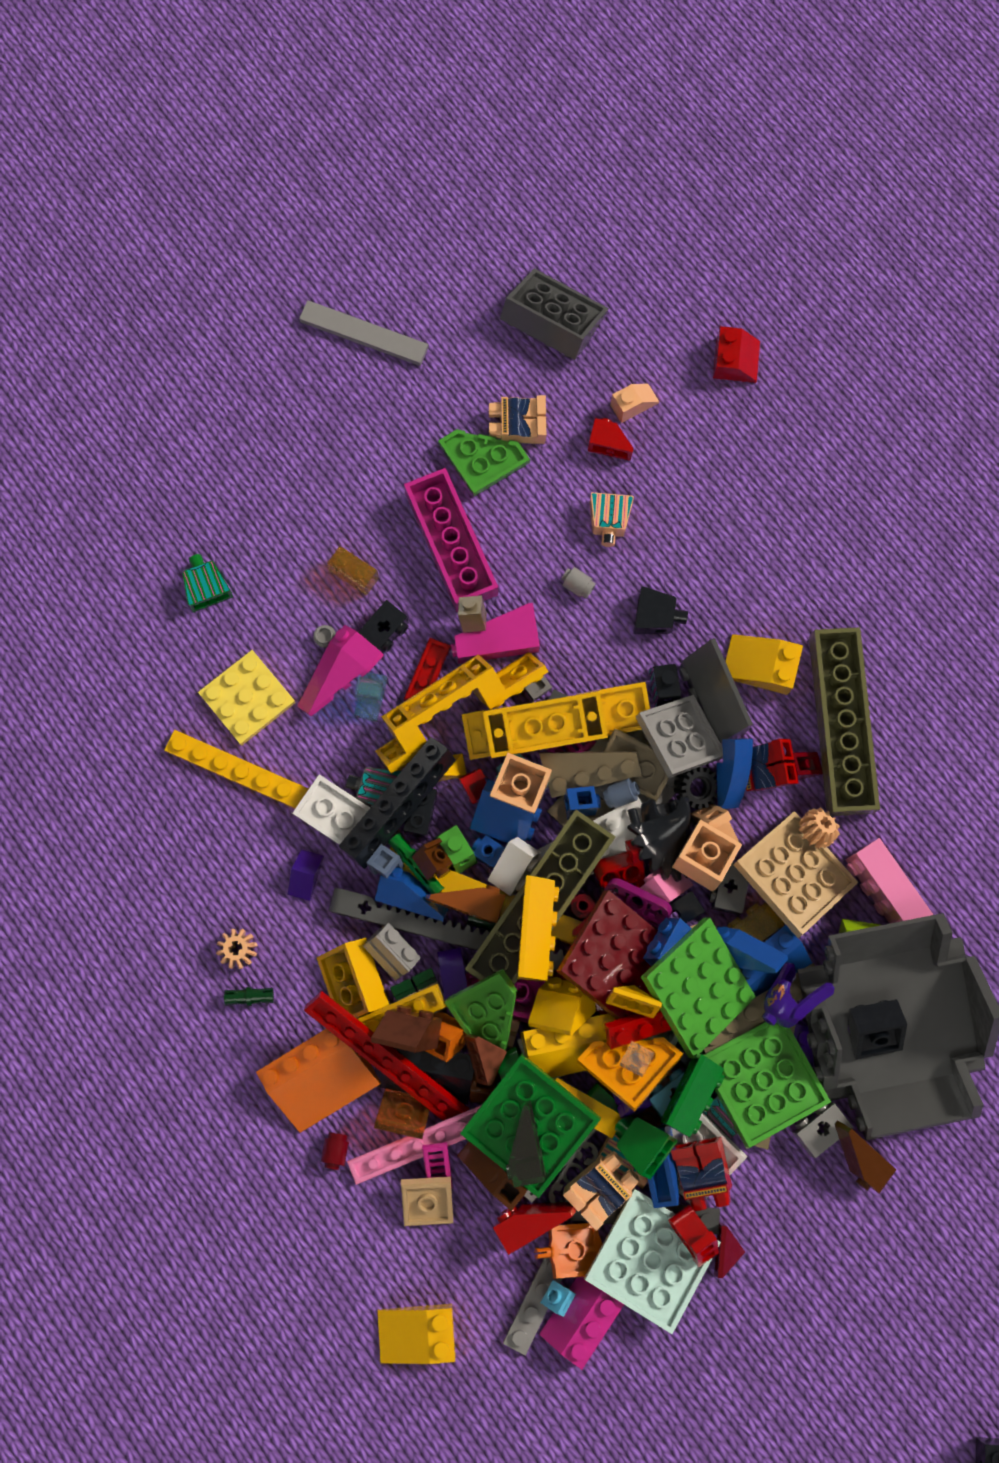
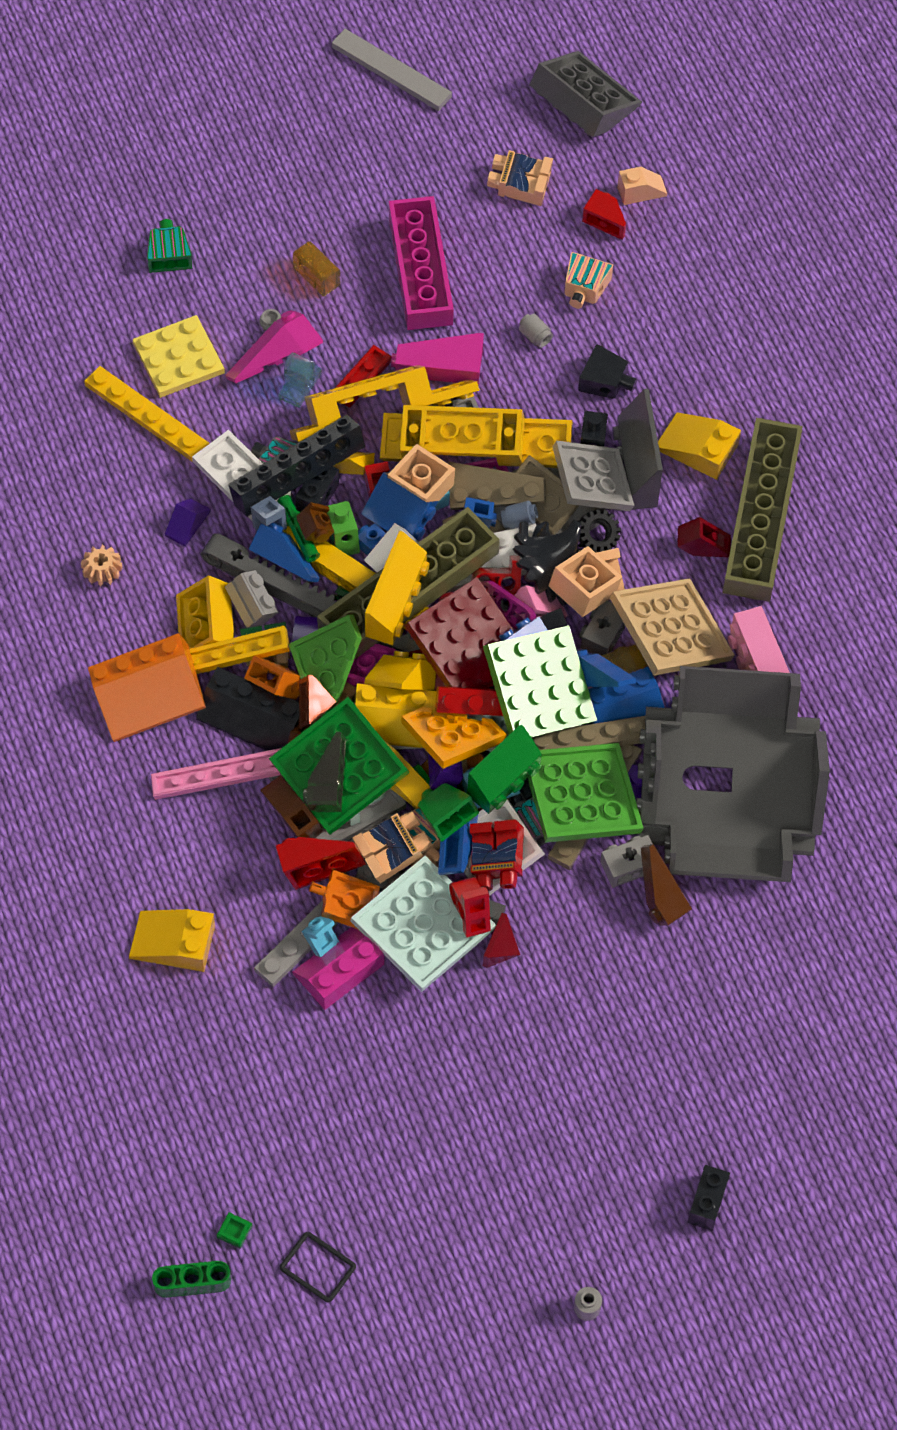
camera: 15 degrees right, 15 degrees down
dark green pin [224,987,274,1006] -> none
red plate [304,991,469,1121] -> none
dark red brick [320,1132,349,1170] -> none
black brick [358,600,409,653] -> none
copper slope [371,1005,442,1053] -> none
clear orange tile [374,1088,430,1139] -> none
tan tile [401,1177,453,1226] -> none
dark pink slope [422,1142,453,1188] -> none
dark orange slope [425,885,506,923] -> none
bright green plate [438,429,530,496] -> none
dark tan brick [458,595,487,633] -> none
yellow slope [606,985,662,1018] -> none
clear plate [620,1041,654,1077] -> none
red slope [713,326,760,383] -> none
blue slope [717,738,753,809] -> none
hips [746,739,799,791] -> none
dark purple piece [762,962,835,1028] -> none
light nougat gear [799,807,840,849] -> none
black slope [848,999,907,1060] -> none

